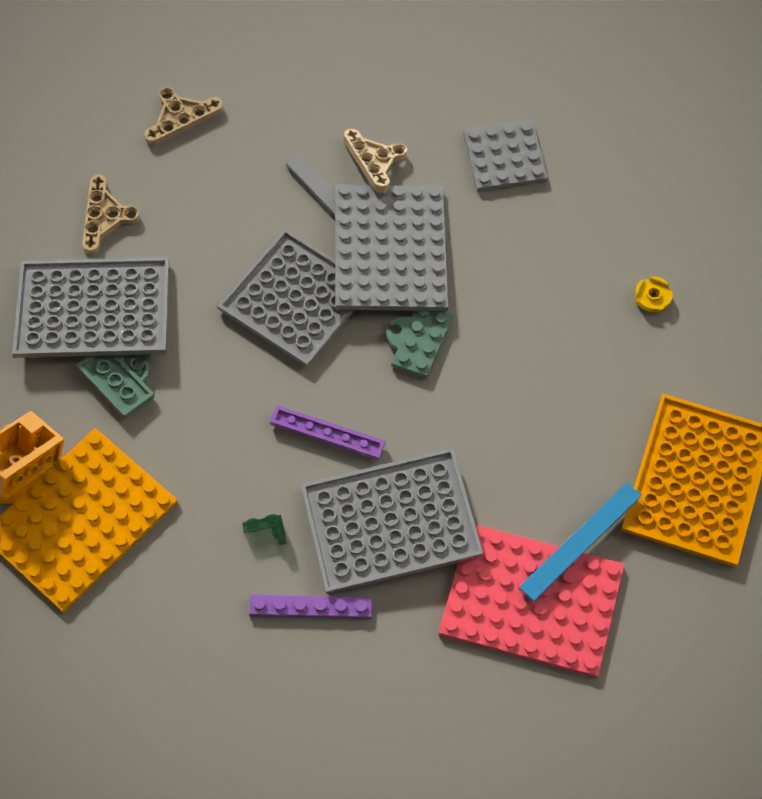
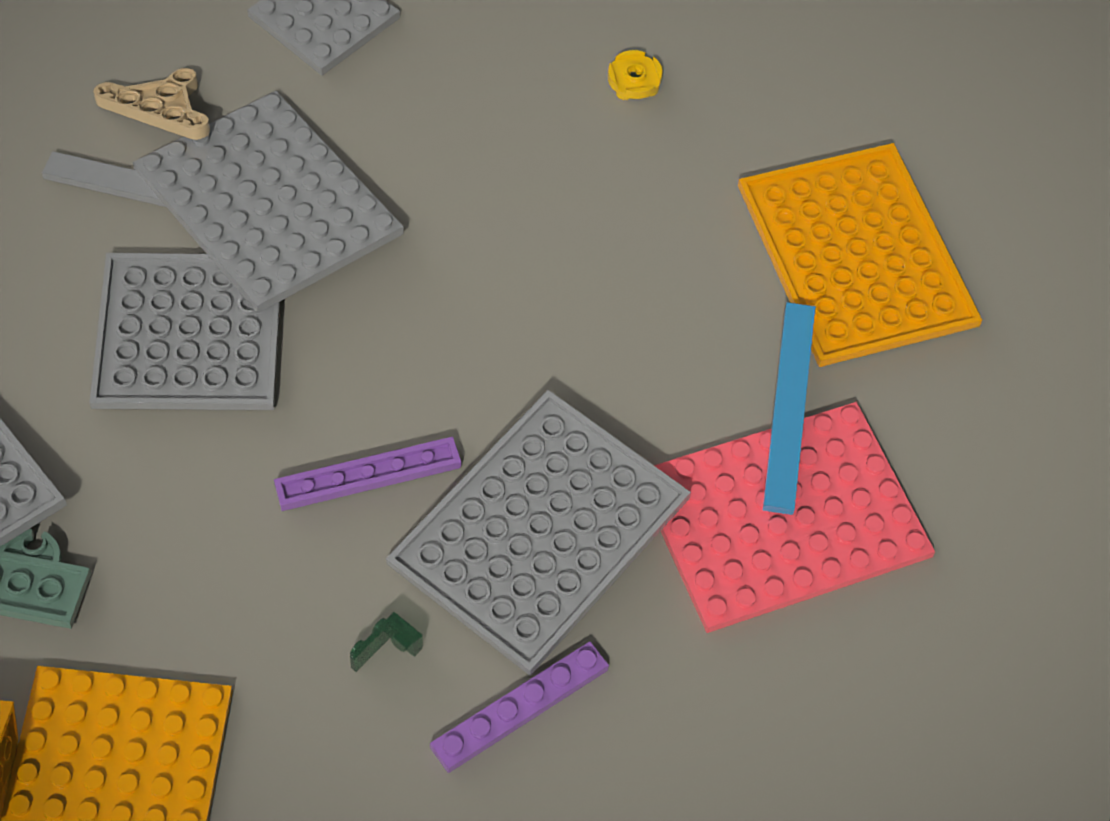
camera: 40 degrees left, 5 degrees down
sand green plate [386,311,453,379] -> none

